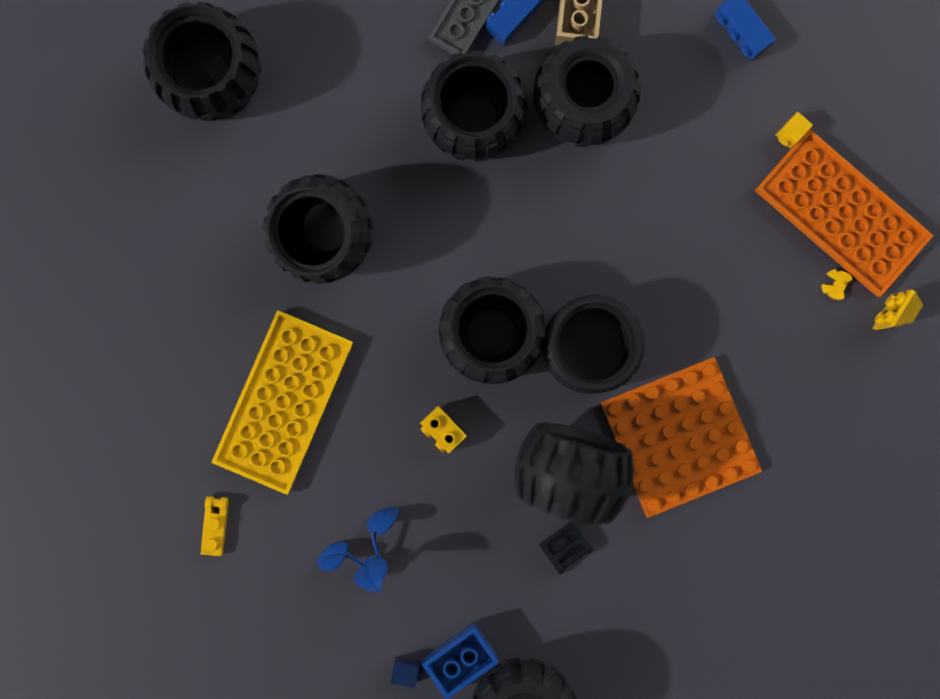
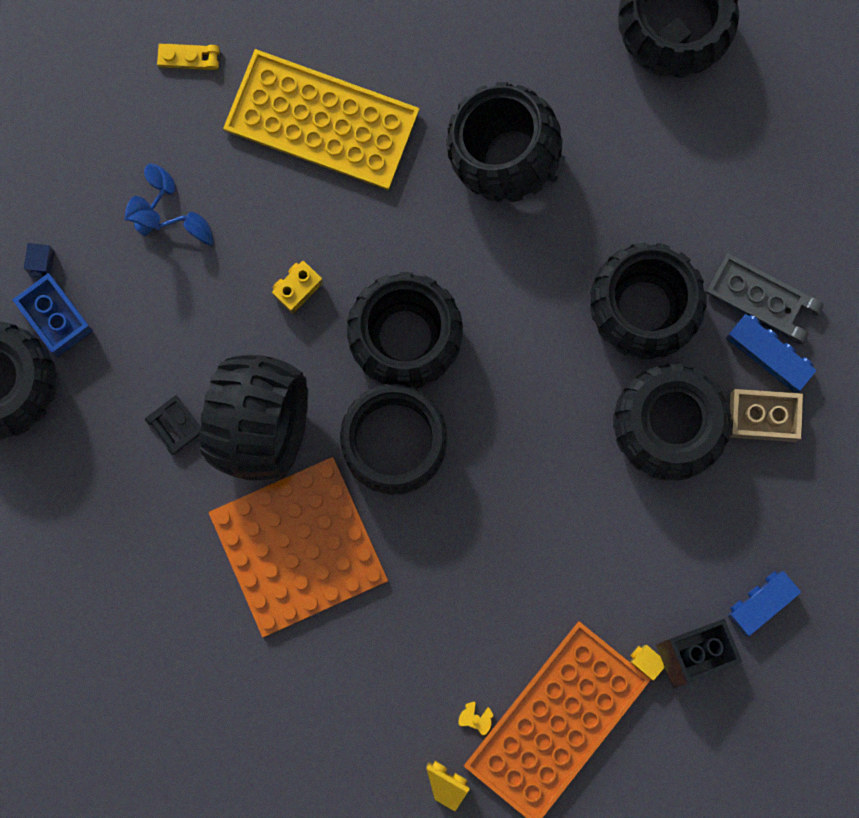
camera: 90 degrees right, 5 degrees down
none -> black brick [656,618,742,689]

